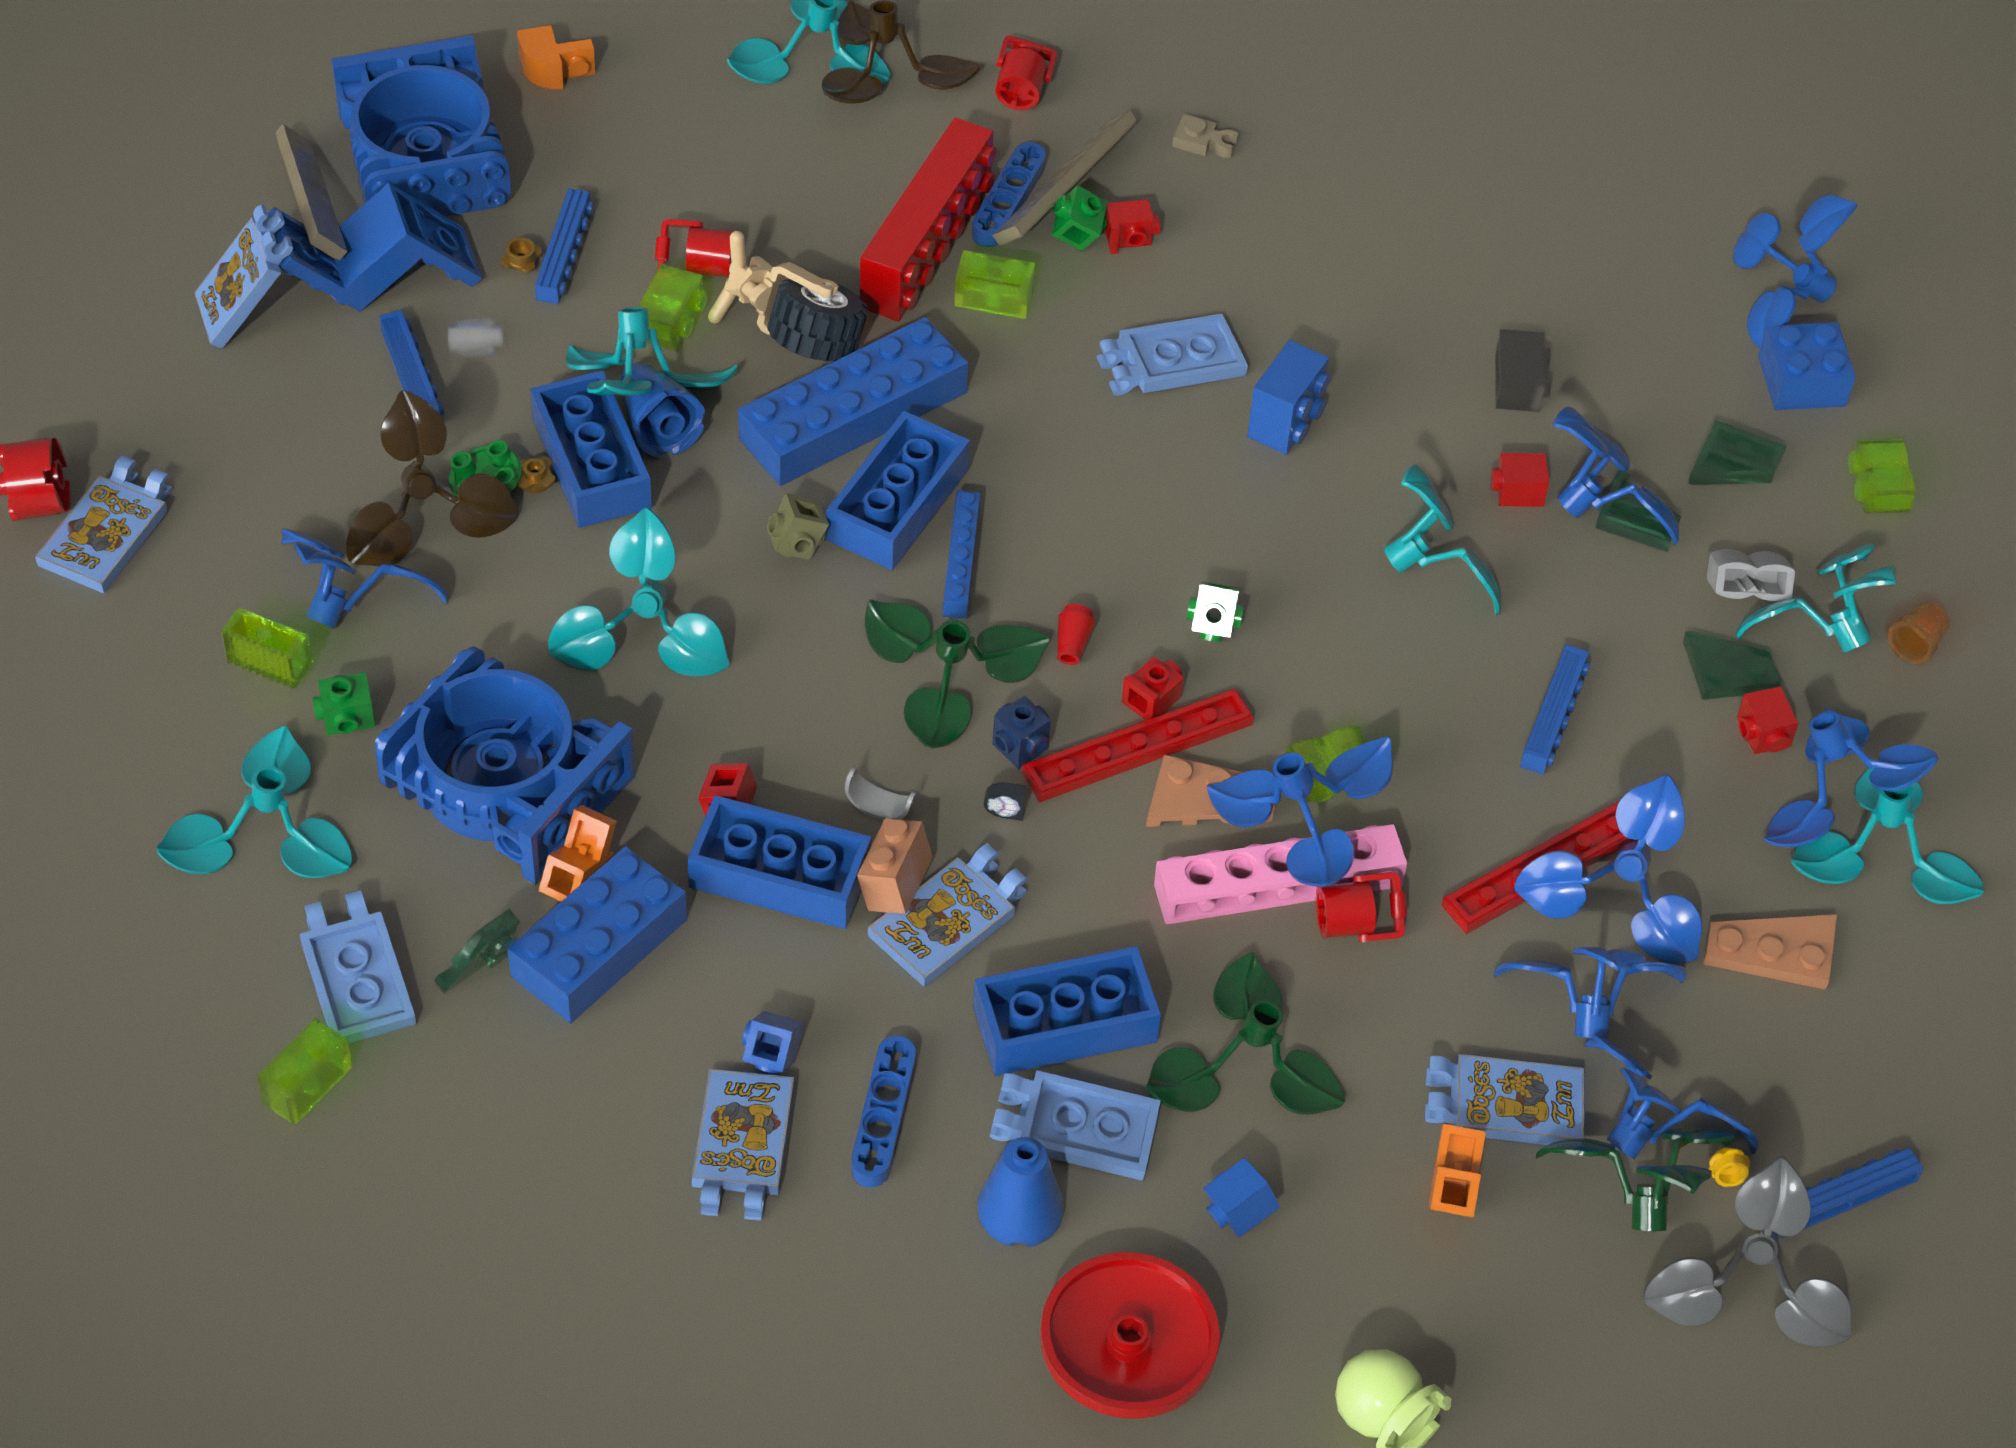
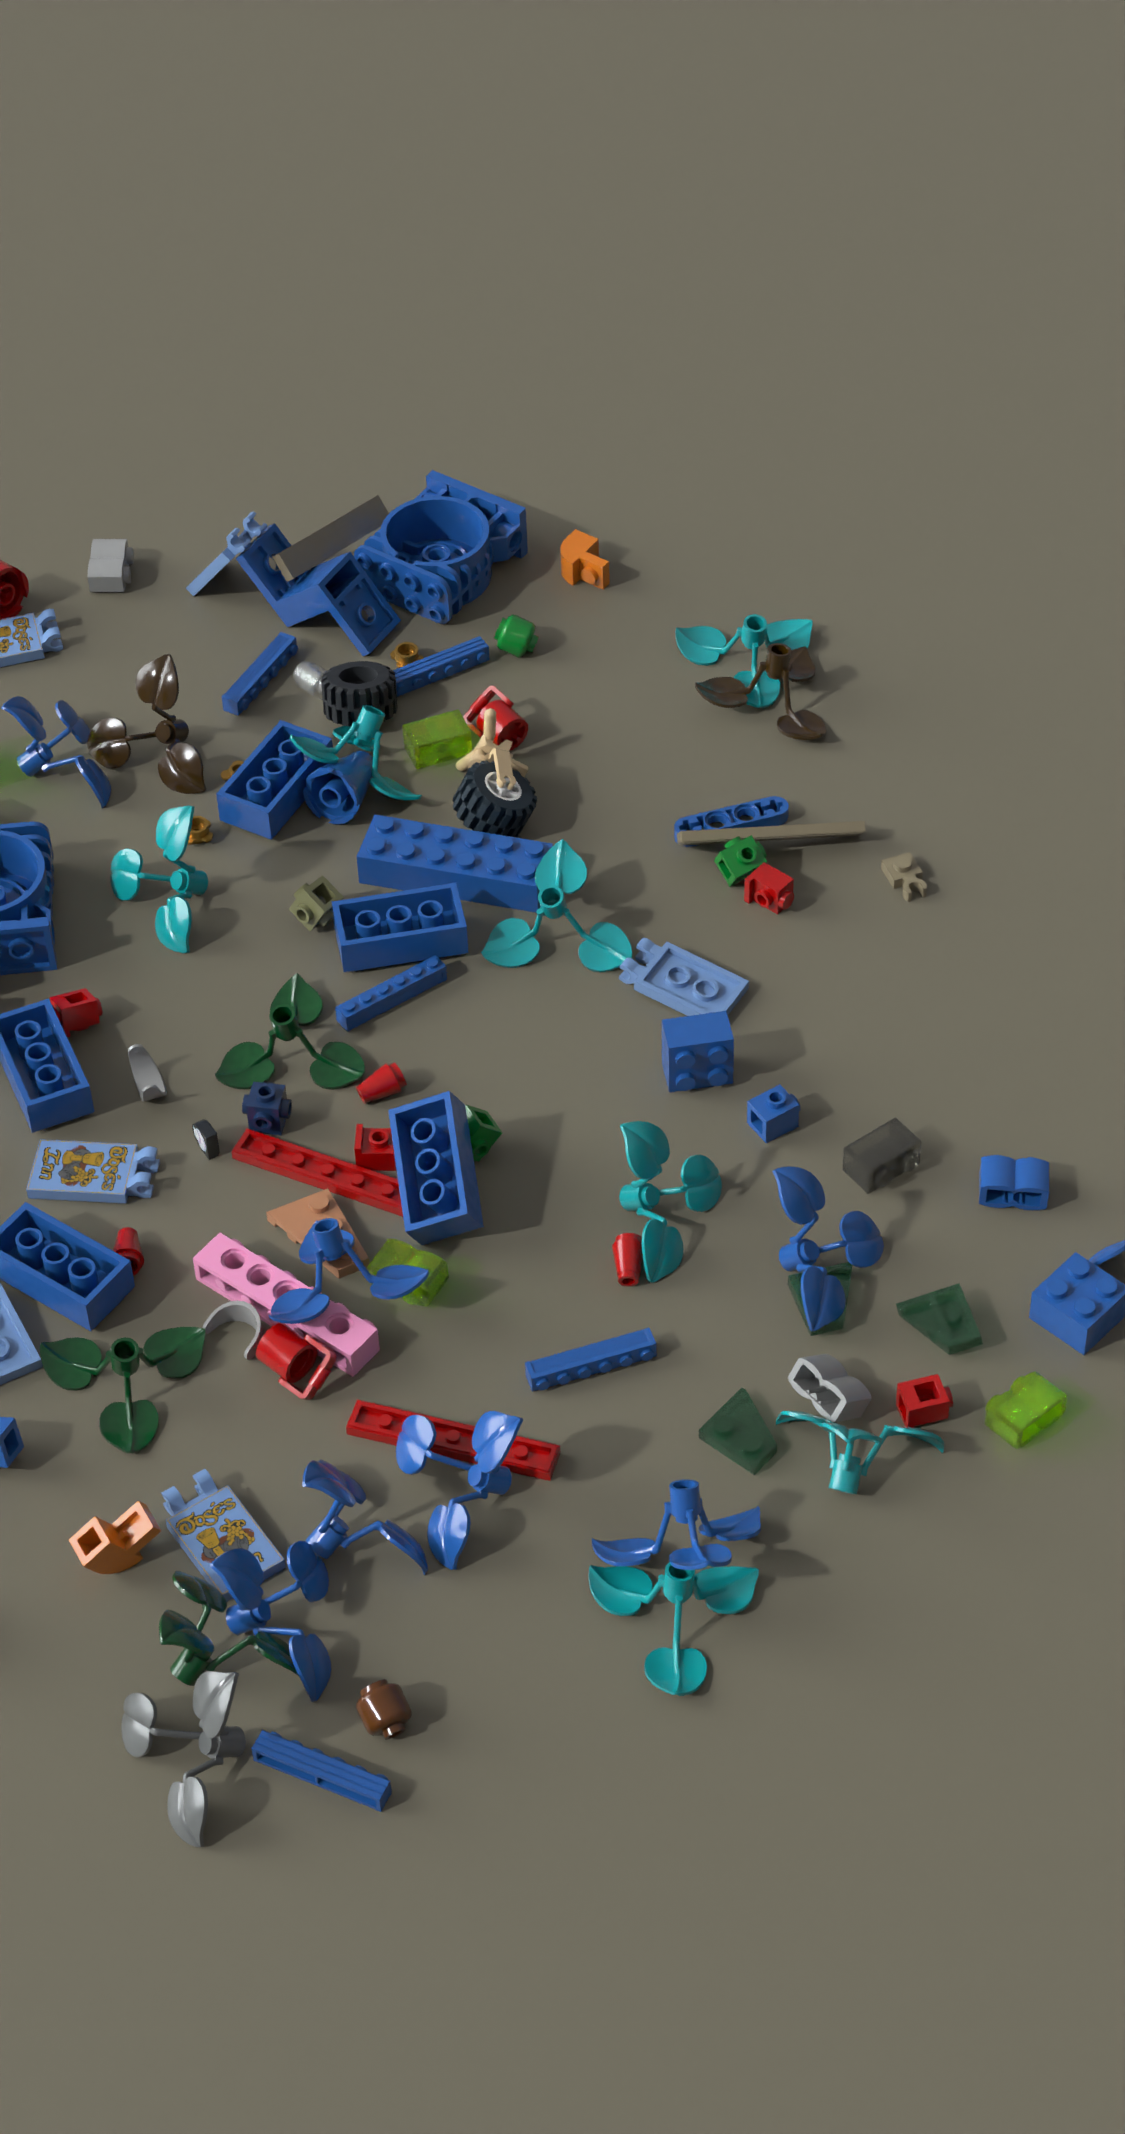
camera: 55 degrees right, 5 degrees down
green dish [448,440,522,497] -> none
nougat brick [857,819,933,914] -> none
red brick [860,117,997,322] -> none
clear neon green brick [954,250,1035,319] -> none
red piece [995,35,1057,111] -> none
red brick [1490,452,1549,507] -> none
nougat wing [1703,914,1837,990] -> none
yellow plate [1708,1147,1750,1187] -> none
red brick [1737,687,1799,755] -> none
clear orange piece [1887,602,1950,665] -> none
none -> light grey brick [87,539,134,592]
none -> red cone [113,1227,144,1276]
none -> pearl gold plate [188,816,213,845]
none -> light grey helmet [203,1301,263,1360]
none -> black tyre [321,661,397,726]
none -> reddish brown head [356,1679,412,1740]
none -> blue brick [388,1091,484,1245]
none -> teal plant [481,839,632,972]
none -> green head [494,614,539,658]
none -> red cone [612,1233,643,1286]
none -> blue brick [747,1084,800,1143]
none -> red brick [896,1374,953,1428]
none -> blue brick [979,1155,1049,1211]

